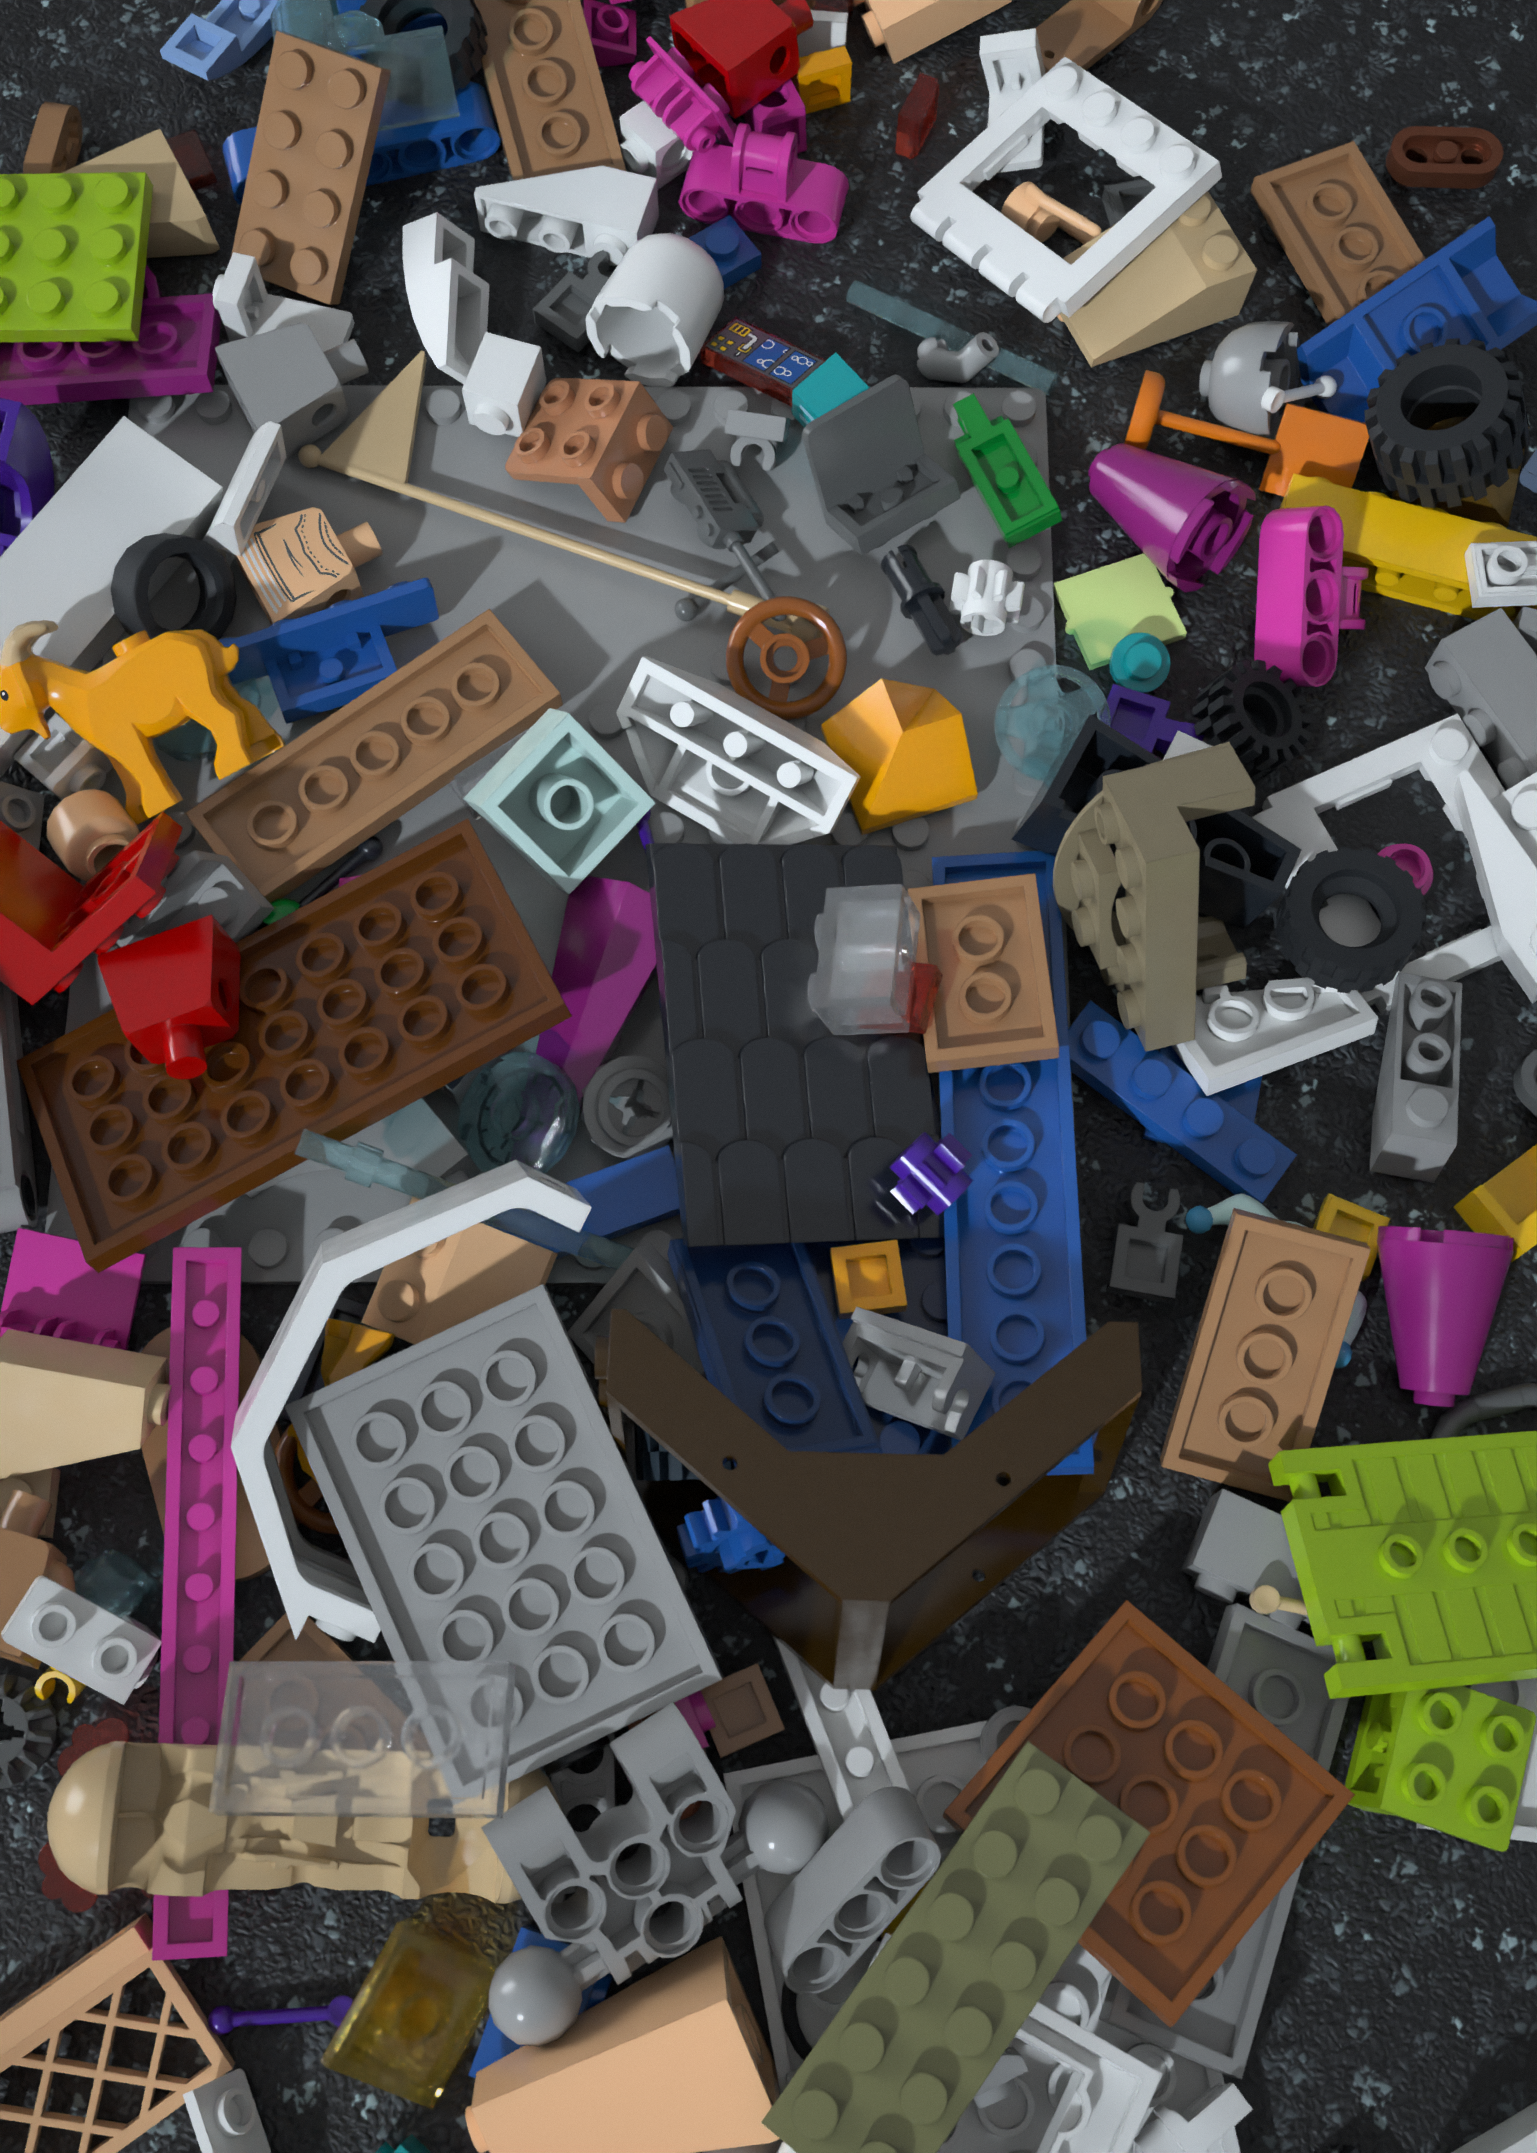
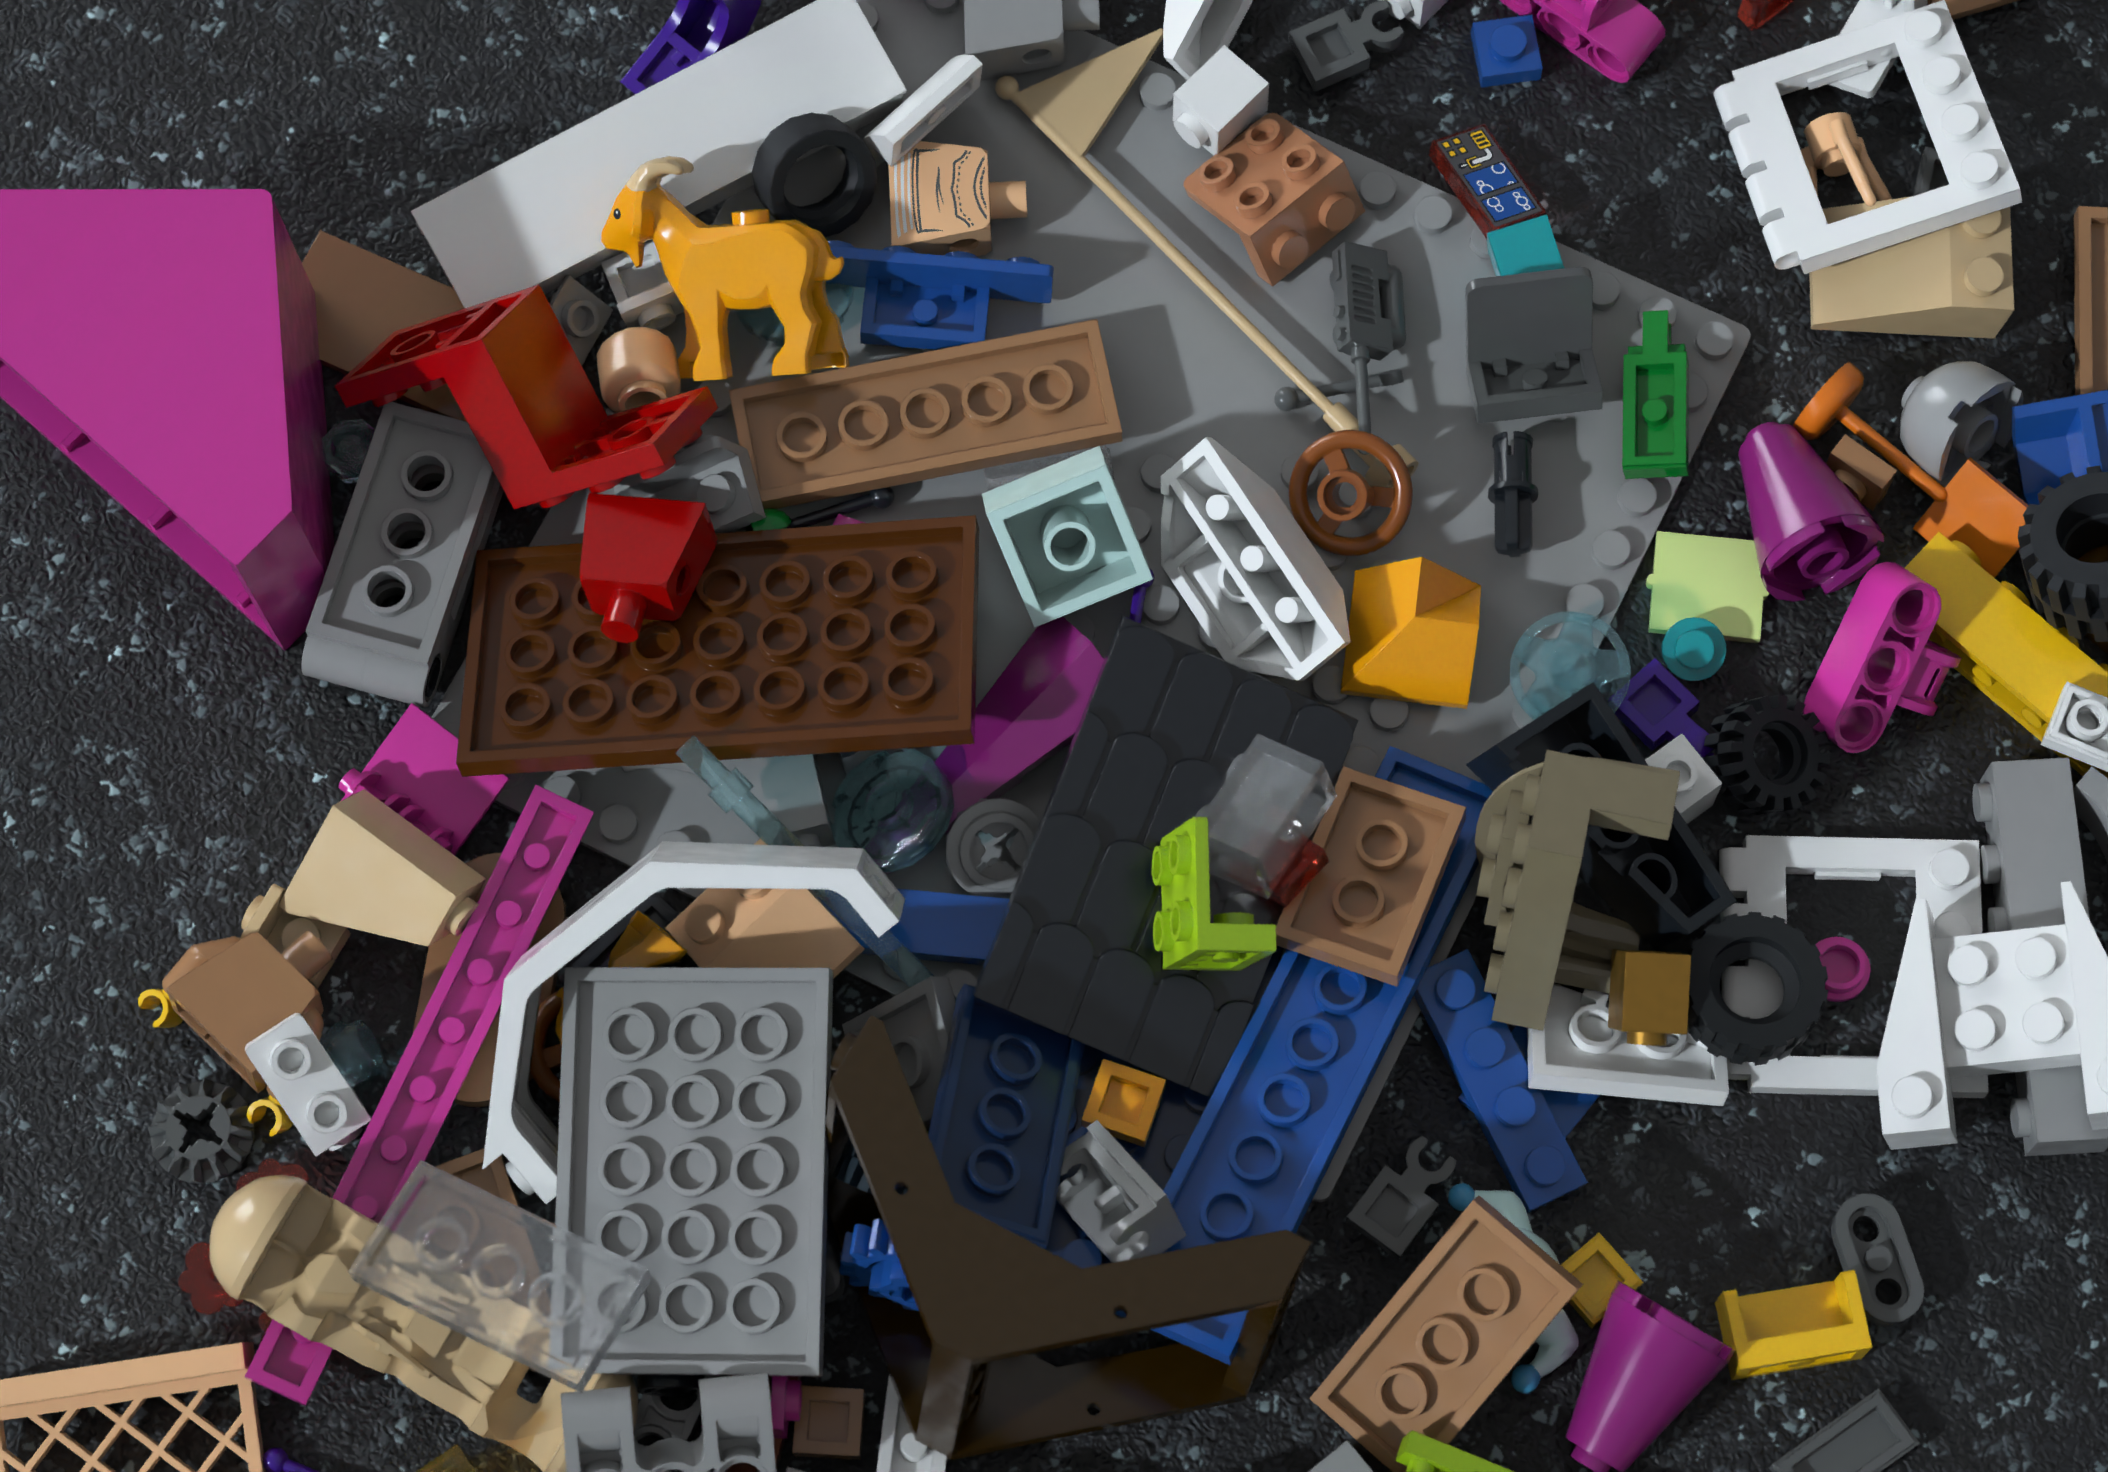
camera: 30 degrees right, 0 degrees up
white cylinder [585,233,724,387] -> none
light grey tile [725,409,791,471] -> none
clear light blue bar [846,280,1058,395] -> none
dark purple gear [889,1132,973,1215] -> none
light grey arm [917,332,999,383] -> none
white gear [949,560,1025,636] -> none
white hinge [1261,375,1337,413] -> none
light grey slope [1370,972,1462,1183] -> none
none -> lime bracket [1152,817,1276,971]
none -> pearl gold brick [1608,949,1691,1046]
none -> medium nougat plate [1826,434,1897,511]

